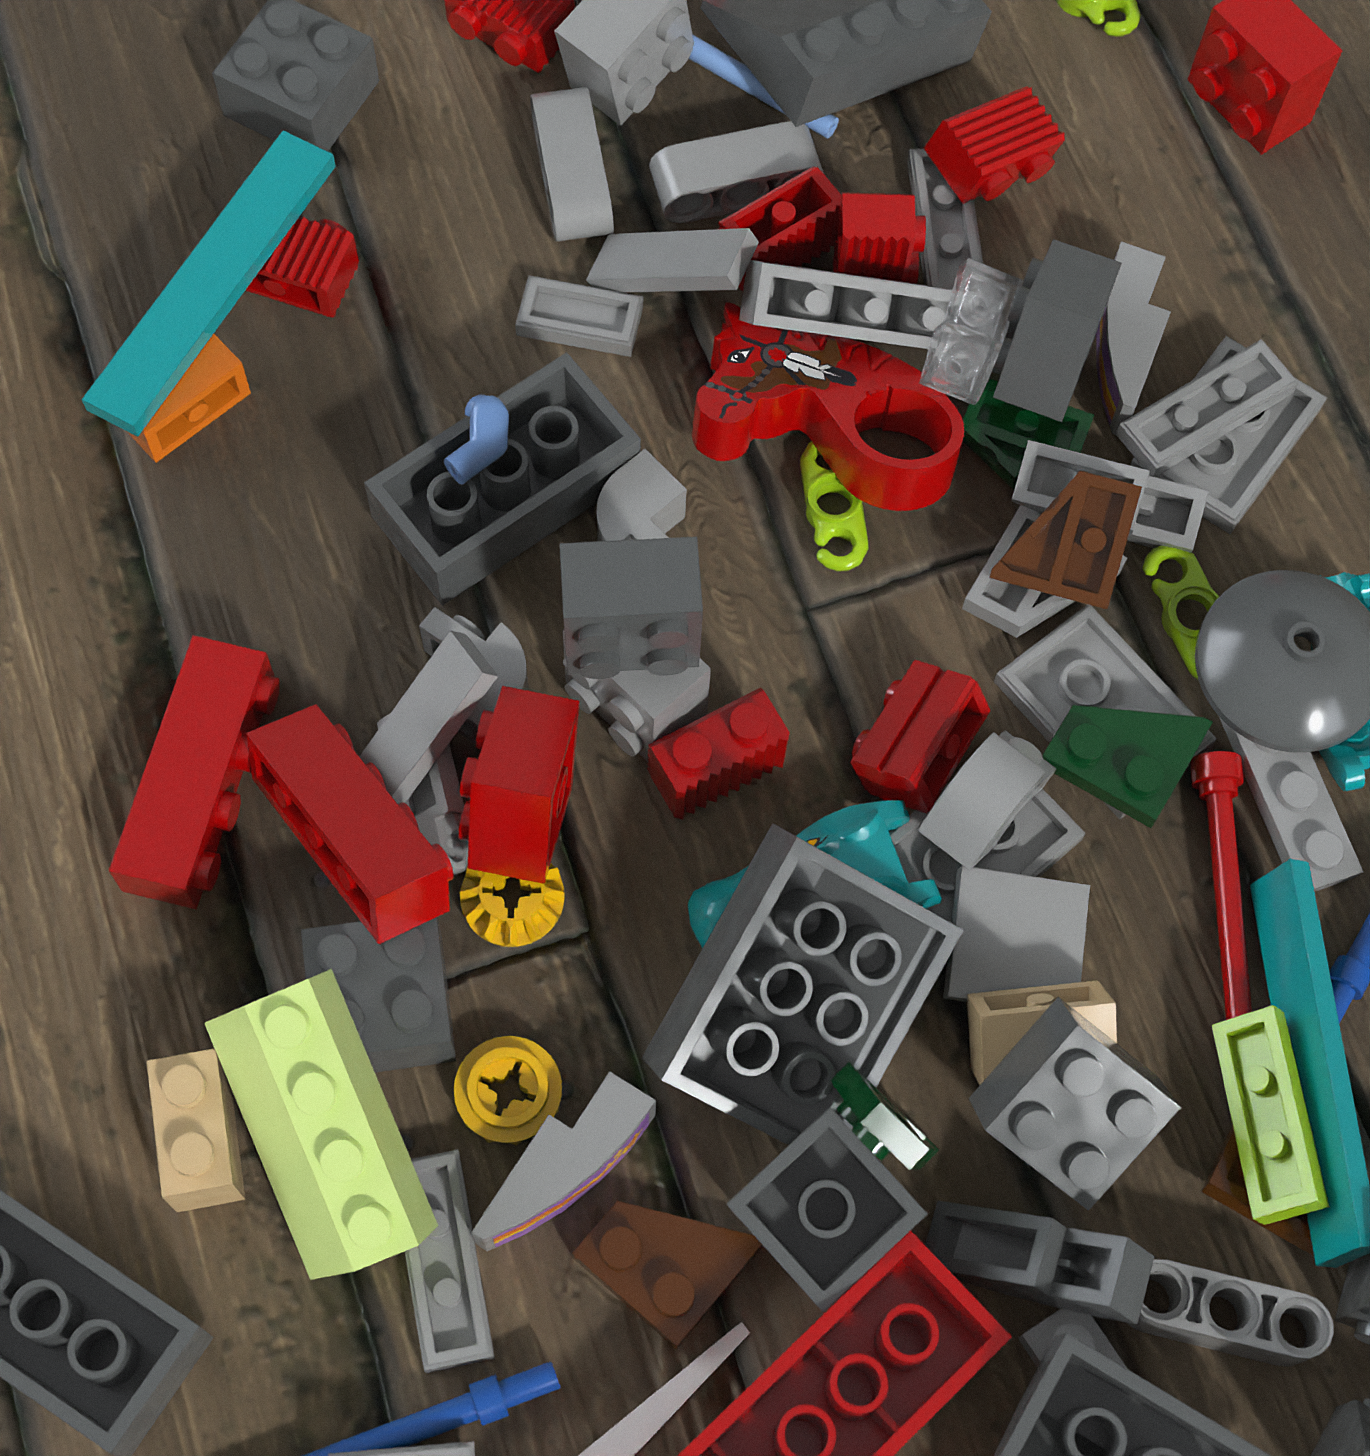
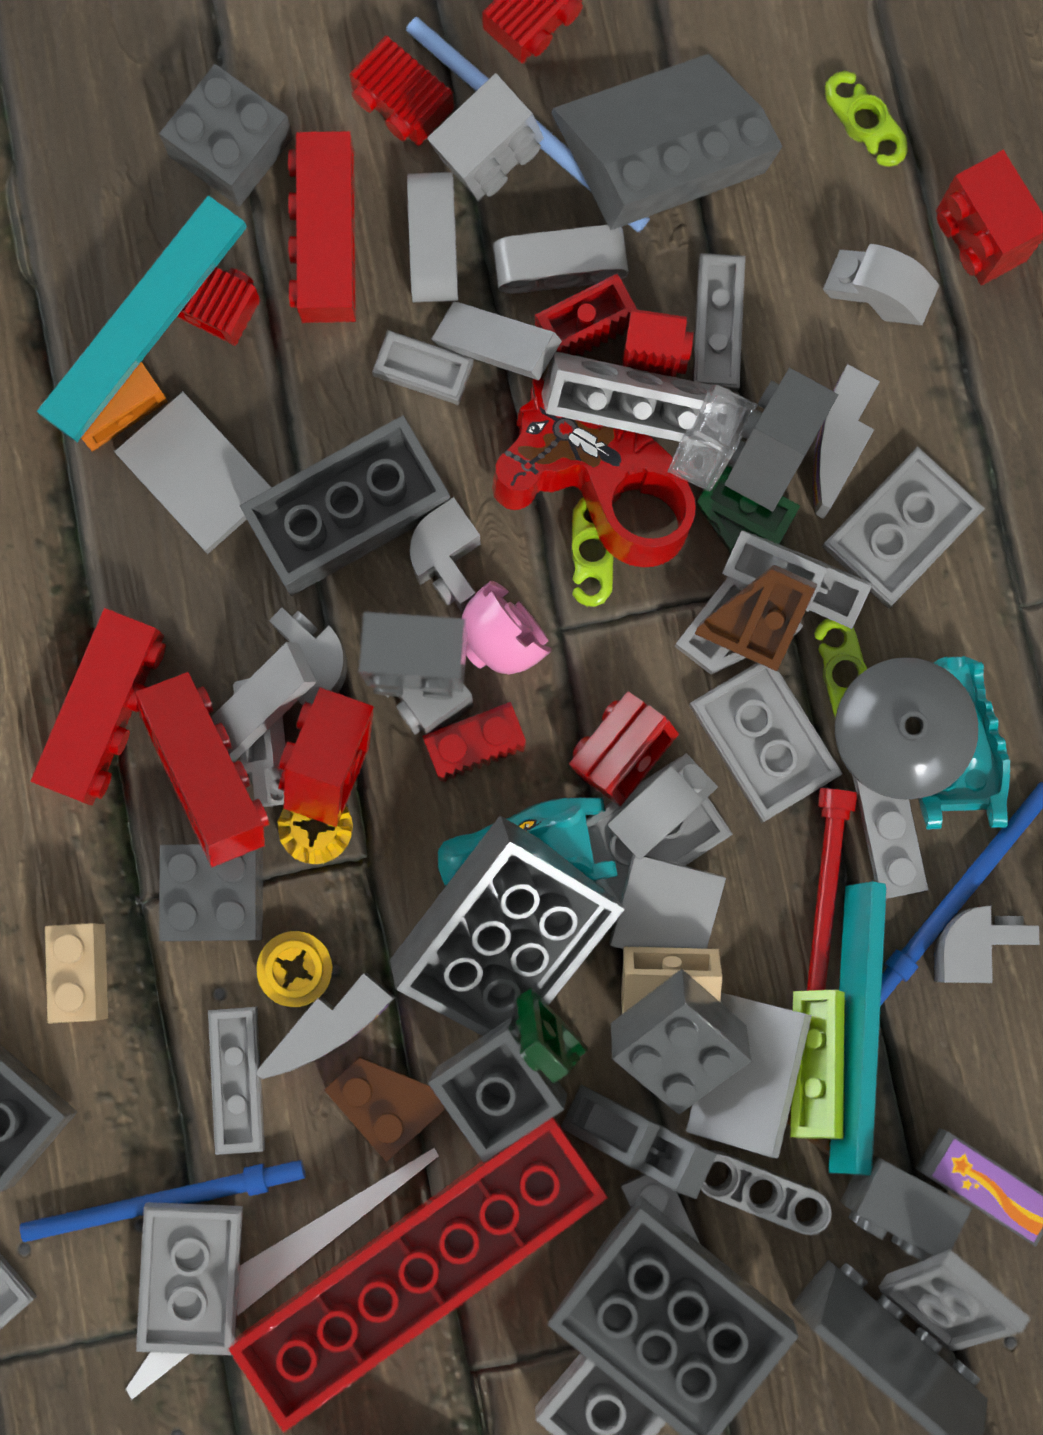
camera: 10 degrees right, 15 degrees up
yellowish green slope [204,969,438,1280] -> none
medium blue arm [444,395,509,485] -> none
red brick [923,86,1065,204] -> none
dark green wing [1042,705,1213,828] -> none
light grey tile [1116,339,1299,477] -> none
none -> light grey tile [114,392,271,554]
none -> red brick [288,131,356,323]
none -> bright pink cylinder [462,581,551,674]
none -> light grey tile [686,993,812,1158]
none -> light grey brick [823,244,939,325]

